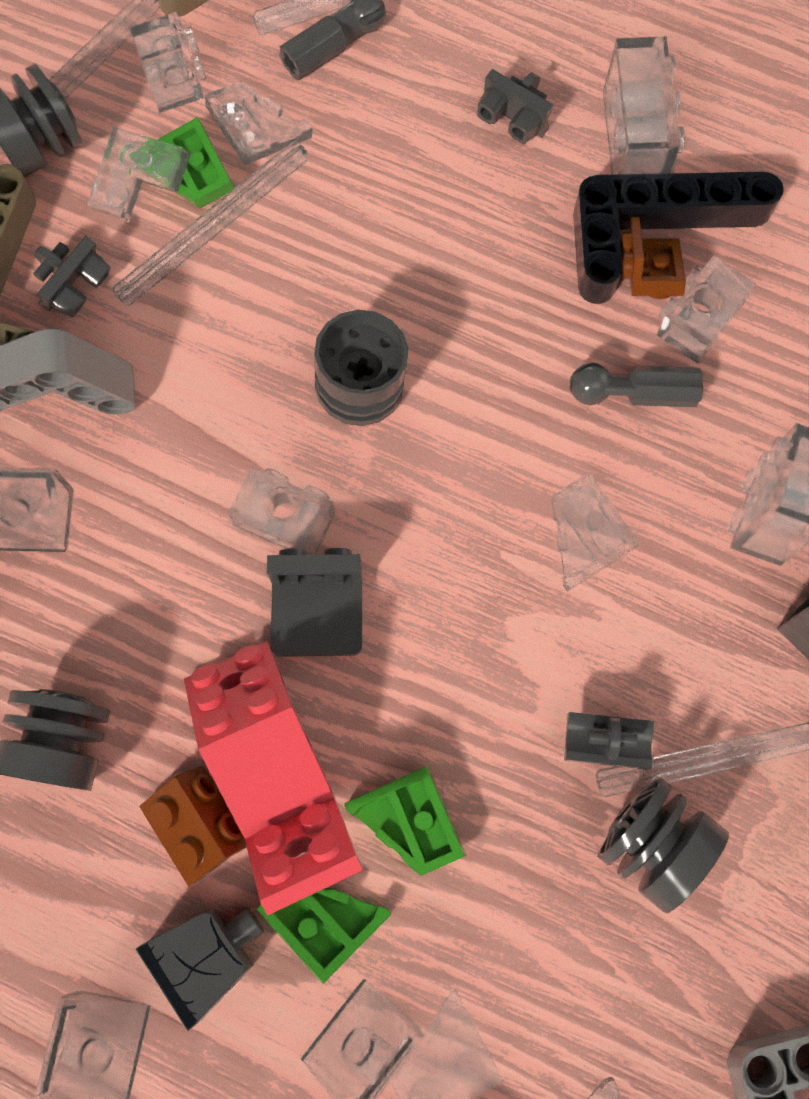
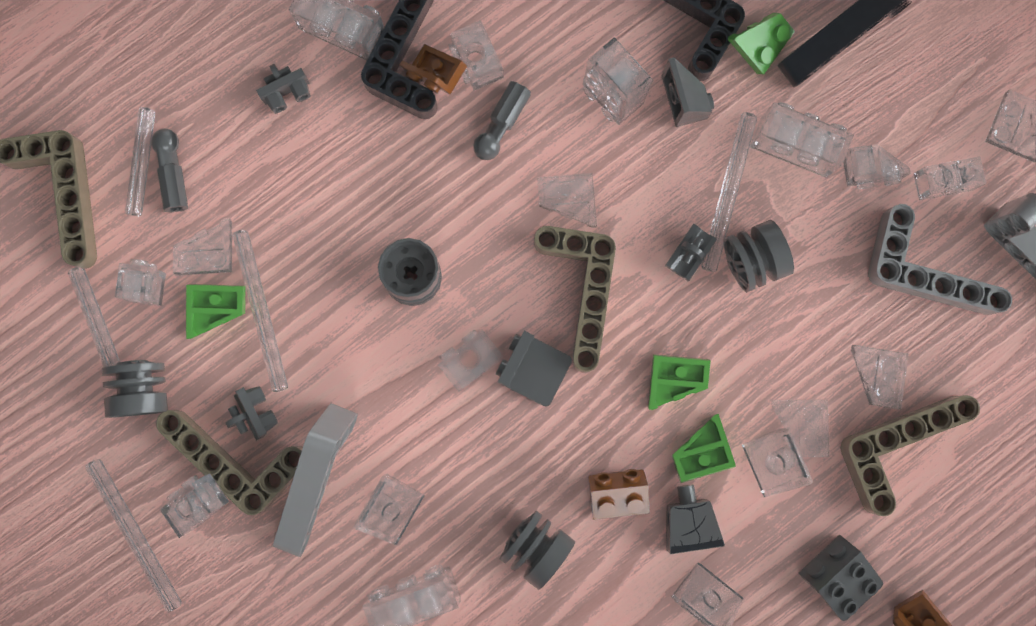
camera: 65 degrees left, 10 degrees up
clear plate [87,126,191,221] -> none
coral bracket [184,641,363,916] -> none
none -> dark tan beam [534,226,616,373]

